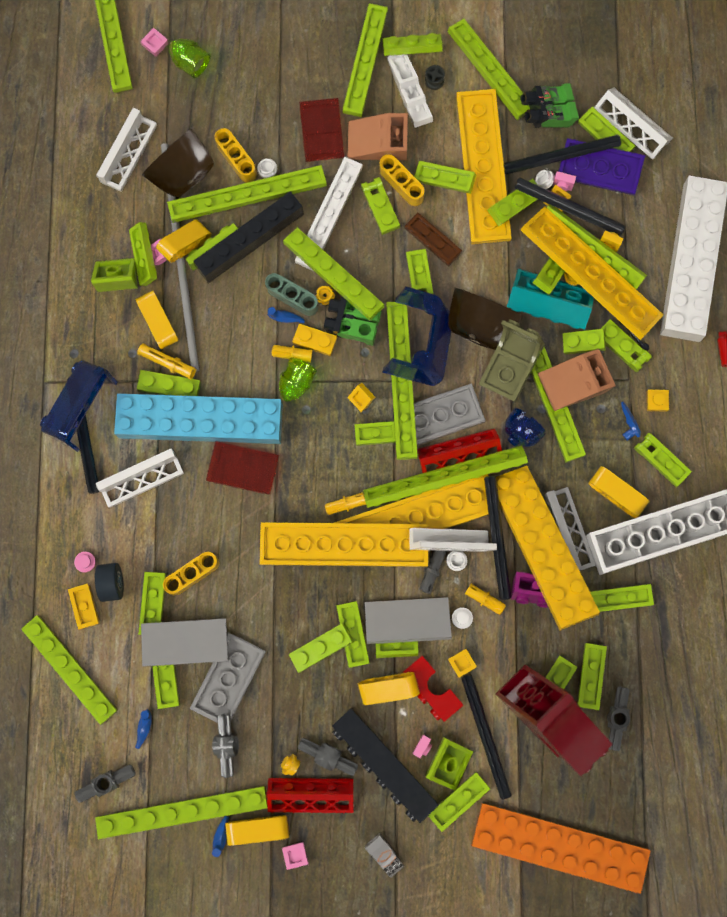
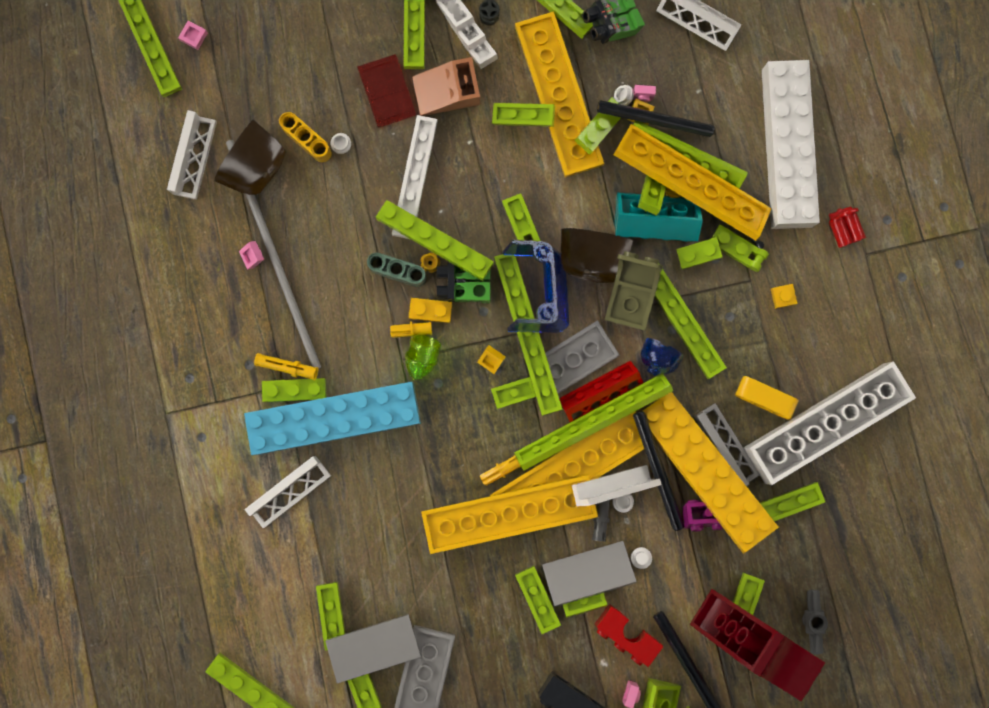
camera: 25 degrees left, 5 degrees up
clear blue windscreen [40,360,118,452] -> none
black axle [67,376,99,494] -> none
yellow plate [68,583,100,630] -> none
bright pink plate [74,552,96,573] -> none
lime slope [91,258,138,292] -> none
black wheel [95,563,124,602] -> none
lime plate [129,222,157,286] -> none
yellow beam [135,290,179,350] -> none
yellow beam [156,219,212,263] -> none
yellow beam [163,552,219,595] -> none
lime plate [167,165,327,223] -> none
clear neon green helmet [169,39,211,79] -> none
lime plate [186,223,238,271] -> none
black brick [193,191,304,284] -> none
clear red piece [206,441,279,495] -> none
blue bar [267,307,305,323] -> none
lime plate [289,623,354,673] -> none
yellow beam [358,672,420,705] -> none
lime plate [361,177,400,235] -> none
yellow beam [379,154,424,206] -> none
reddish brown tile [404,212,462,267] -> none
yellow plate [448,649,477,678] -> none
yellow axle [465,583,506,615] -> none
black axle [504,135,621,174] -> none
nougat slope [538,349,616,411] -> none
dark purple tile [558,138,645,196] -> none
lime plate [577,643,607,710] -> none
lime plate [578,107,635,152] -> none
yellow plate [600,230,624,252] -> none
blue bar [621,401,641,441] -> none
lime plate [634,433,692,487] -> none

